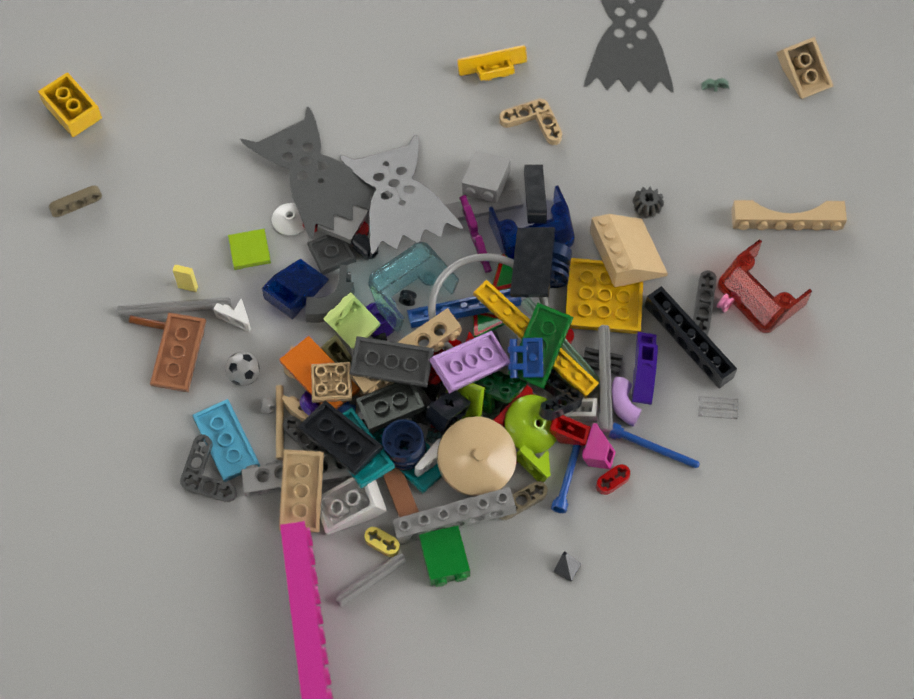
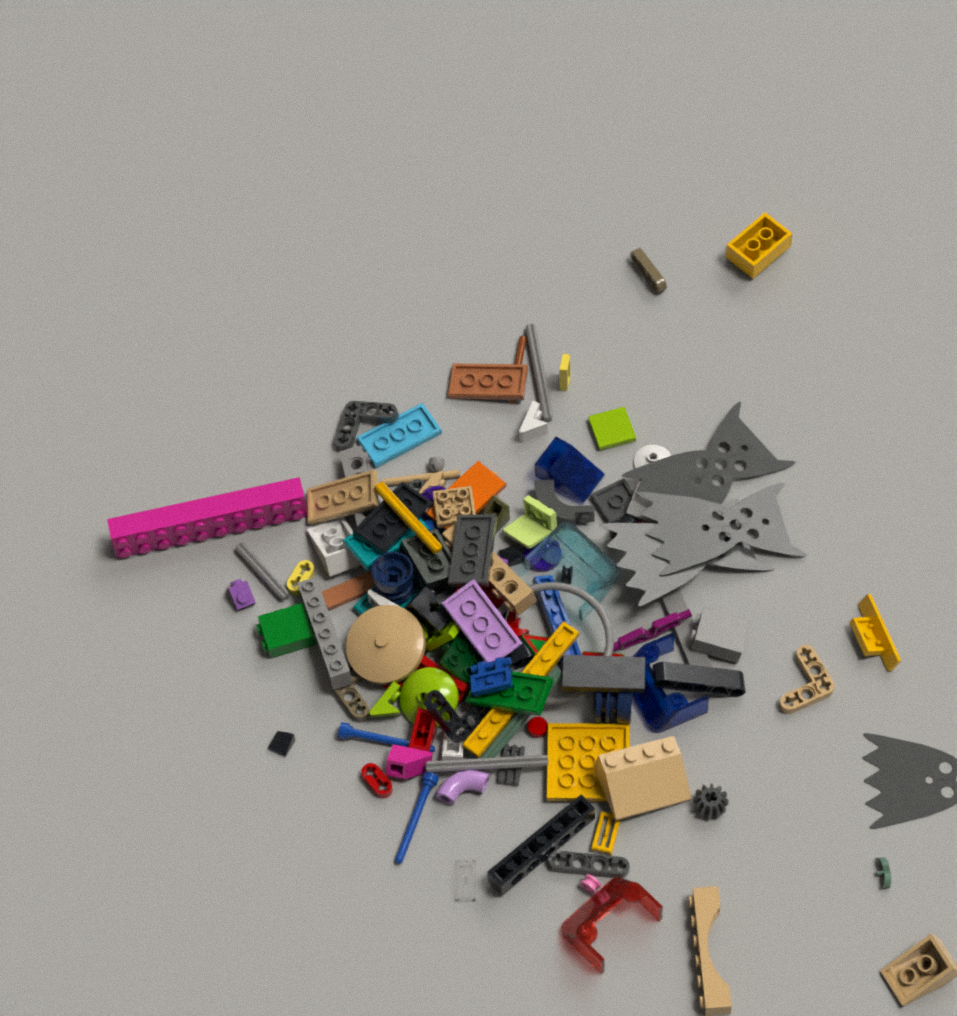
camera: 90 degrees right, 5 degrees down
light grey piece [225,352,260,386] -> none
dark purple slope [632,332,658,405] -> none
none -> medium lavender bracket [227,578,256,610]
none -> yellow axle [375,482,442,554]
none -> yellow tile [591,811,621,856]
none -> piece [637,483,807,575]

